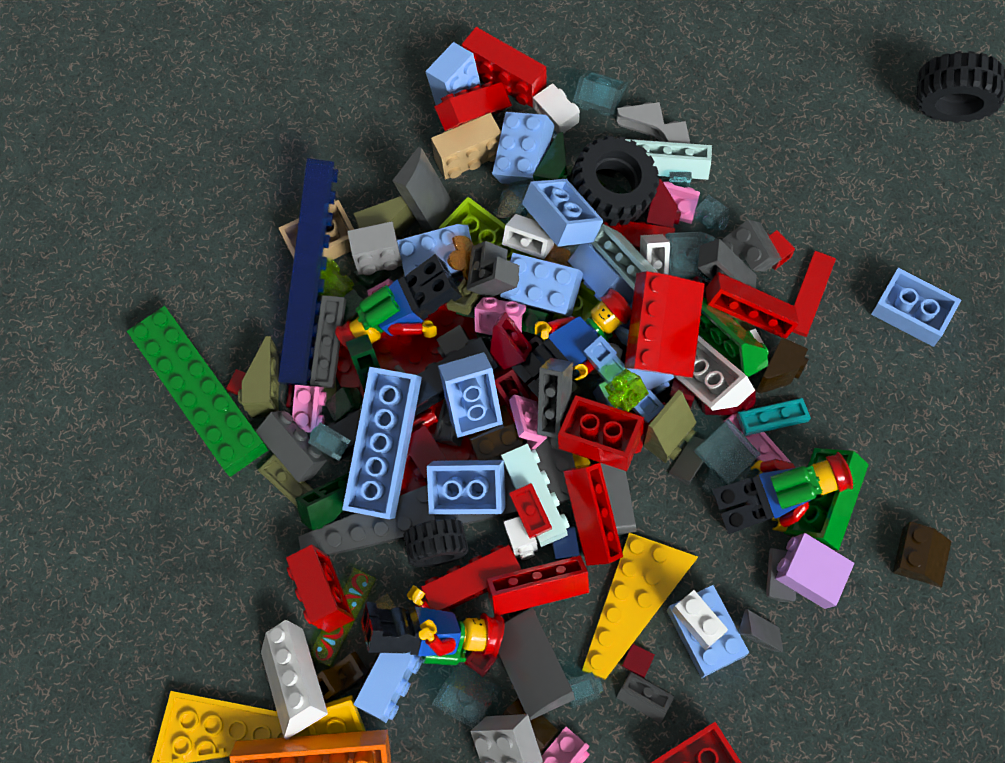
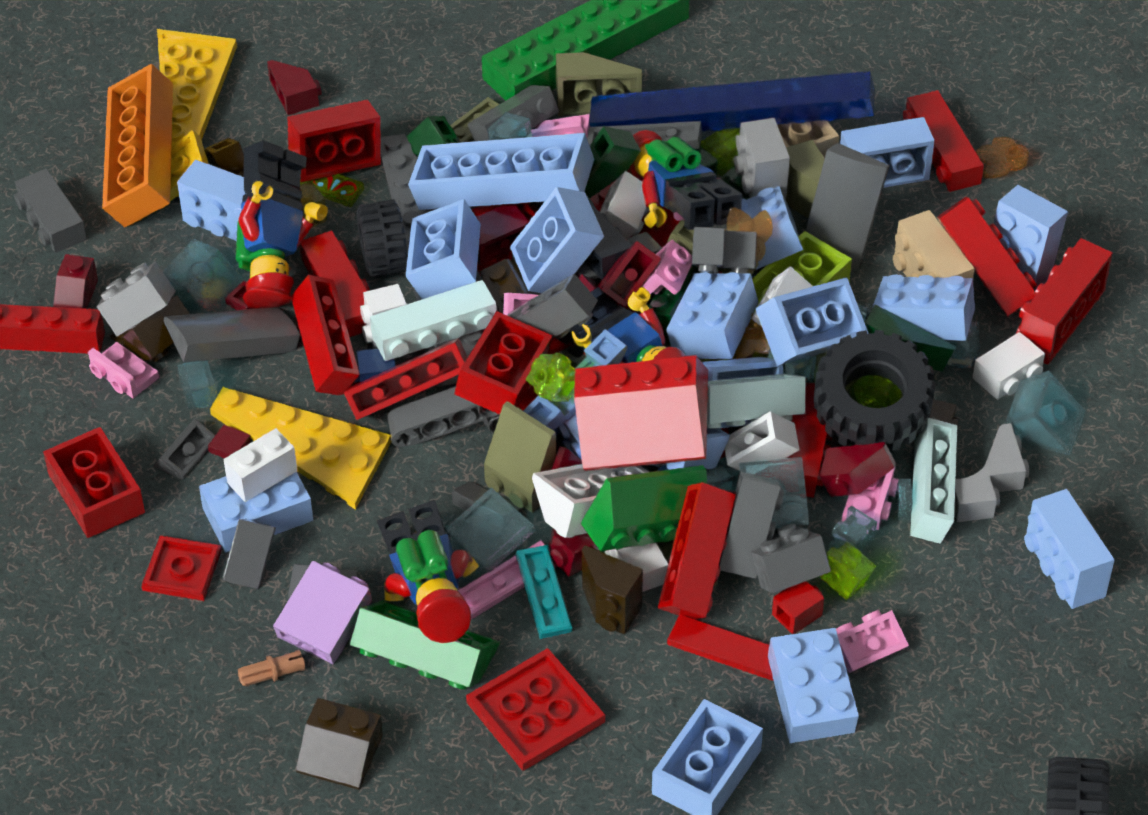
camera: 85 degrees right, 20 degrees down
white slope [261,620,328,739] -> none
red plate [509,483,552,539] -> none
none -> red tile [141,535,222,601]
none -> nougat axle [238,650,305,687]
none -> dark red slope [267,60,322,115]
none -> red plate [466,648,605,771]
none -> white brick [600,171,650,239]
none -> light blue brick [768,628,859,743]
none -> clear neon green brick [819,542,877,600]
none -> bright pink bracket [836,610,909,673]
none -> light blue brick [840,117,934,188]
none -> red brick [903,90,984,192]
none -> clear orange plate [975,137,1029,179]
none -> light blue brick [1024,489,1114,609]

